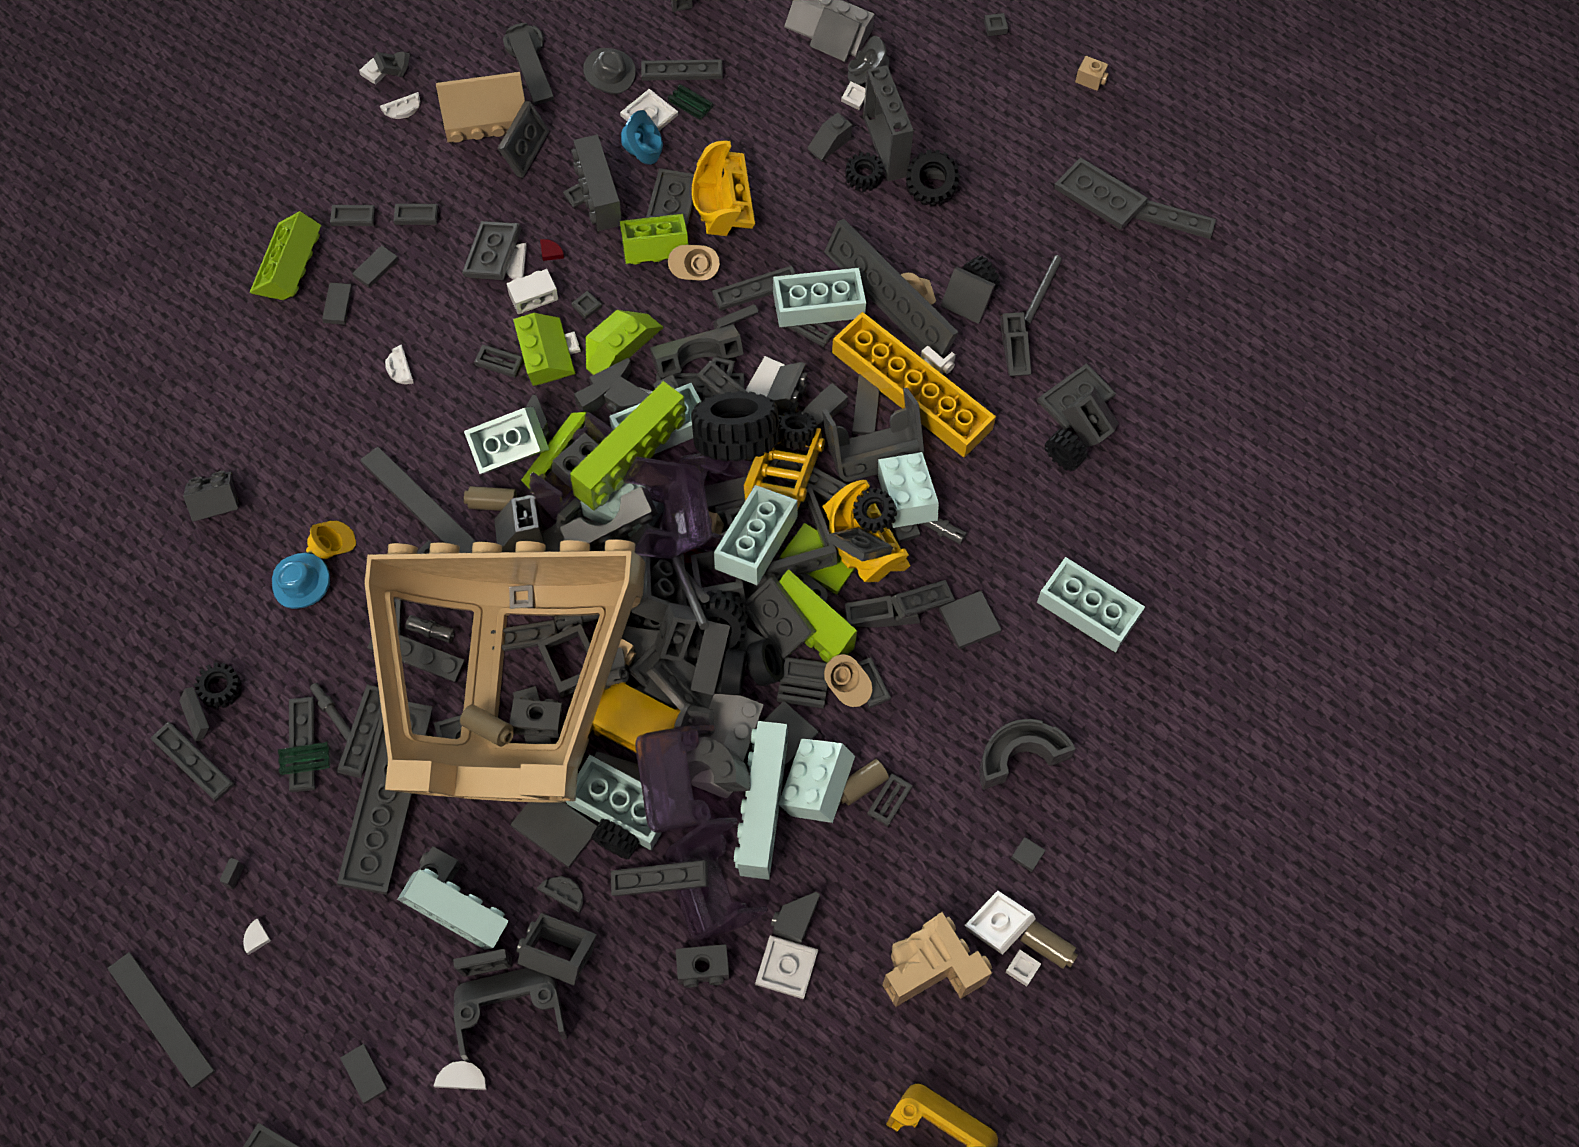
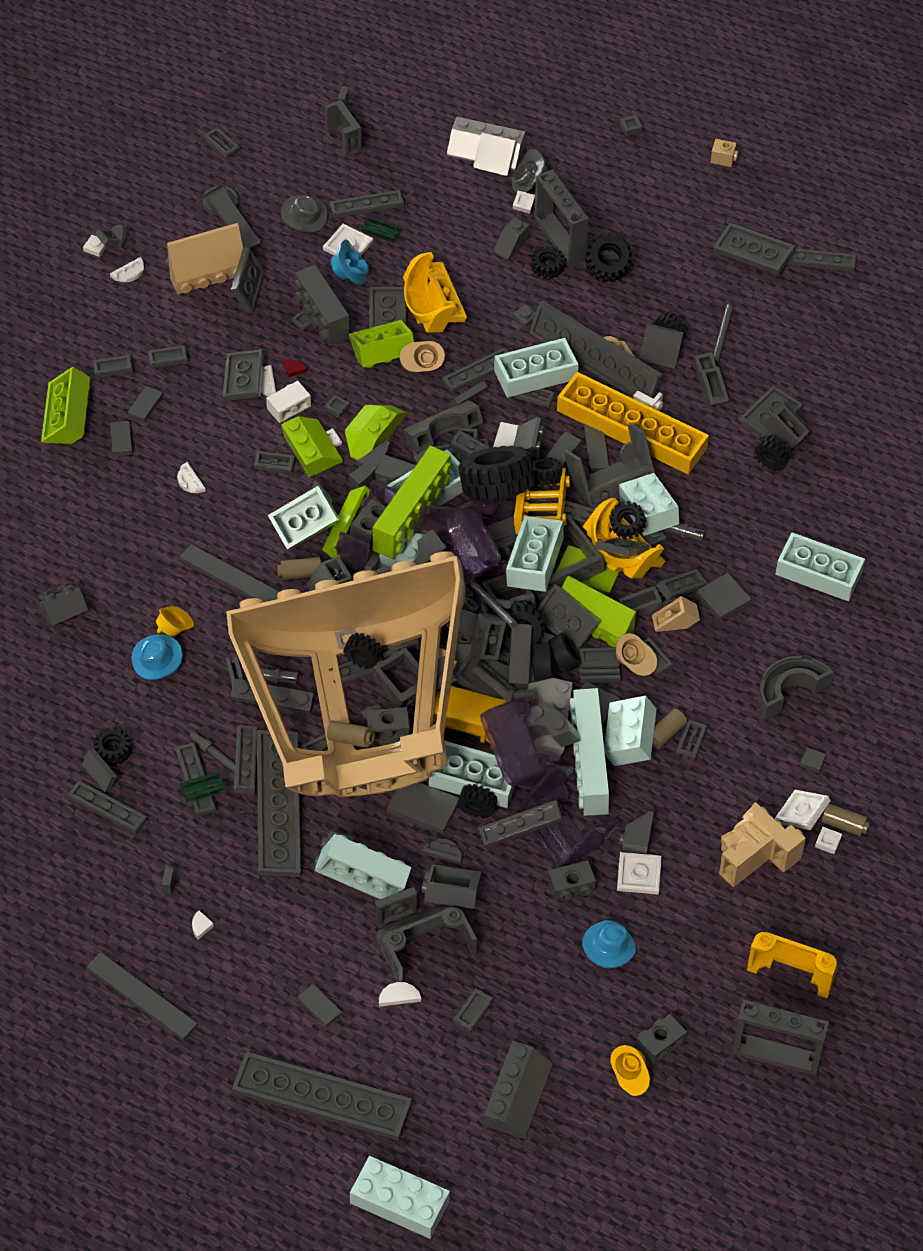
camera: 10 degrees left, 10 degrees down
none -> black tyre [343,633,382,669]
none -> dark grey tile [453,988,494,1033]
none -> dark grey plate [512,304,536,328]
none -> dark azure hat [582,920,636,968]
none -> tan slope [652,596,700,632]

